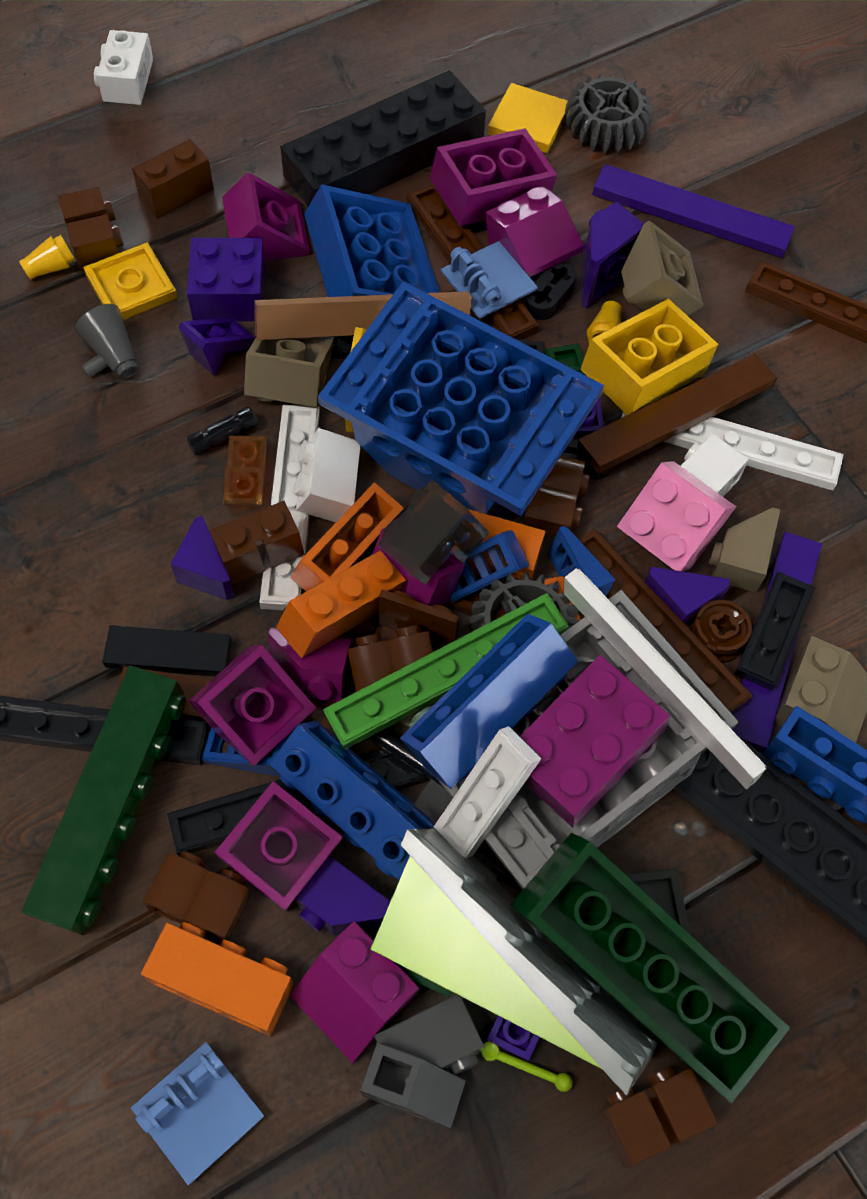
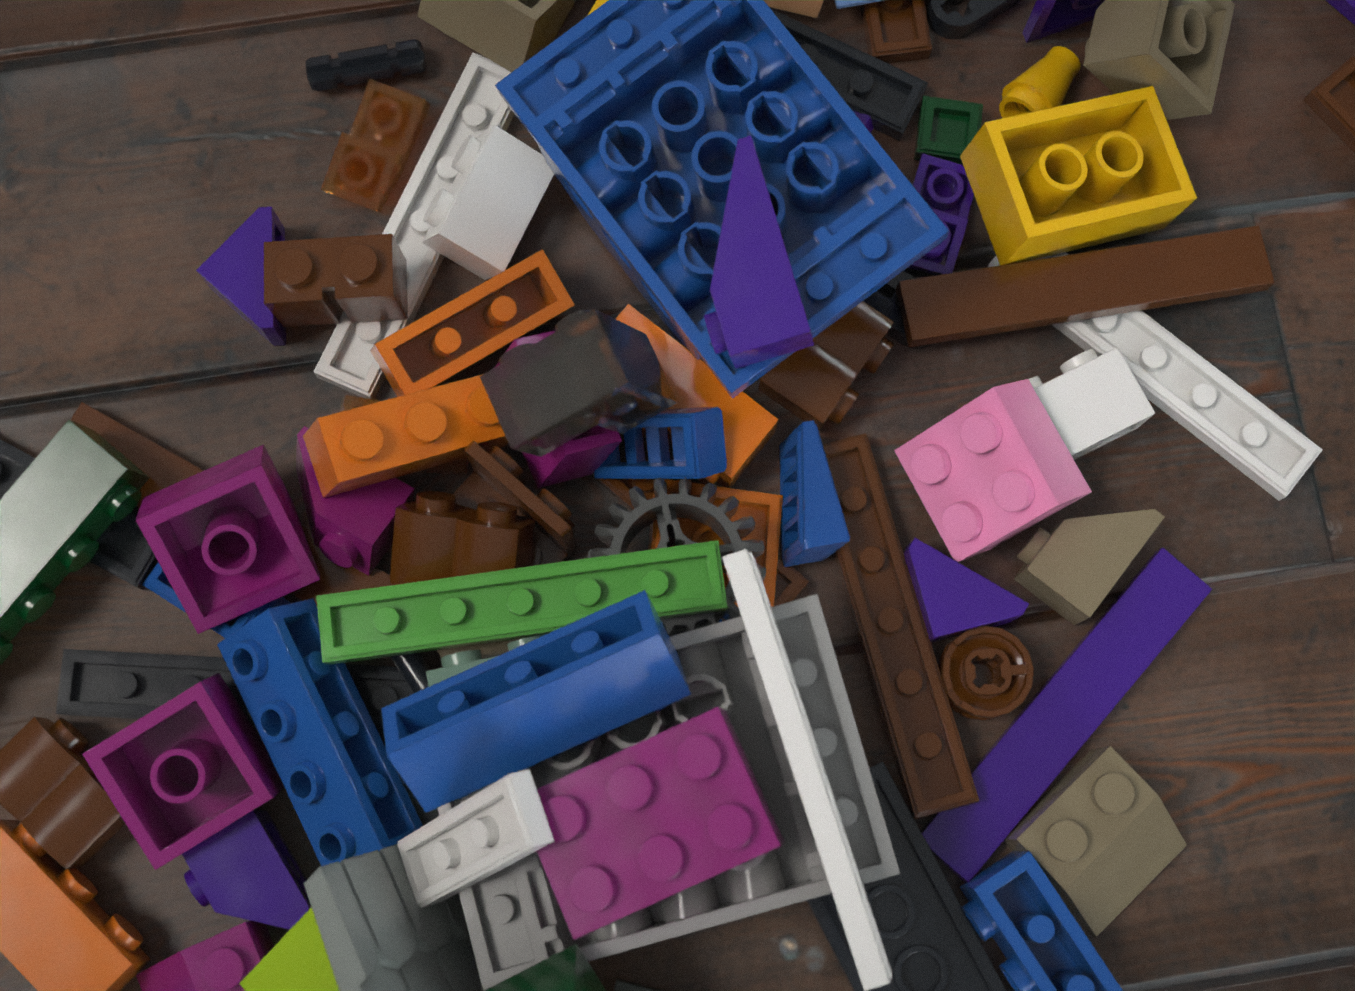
camera: 20 degrees right, 15 degrees up
black tile [102,625,232,676] -> none
black tile [734,572,815,691] -> none
none -> dark purple slope [704,135,814,369]

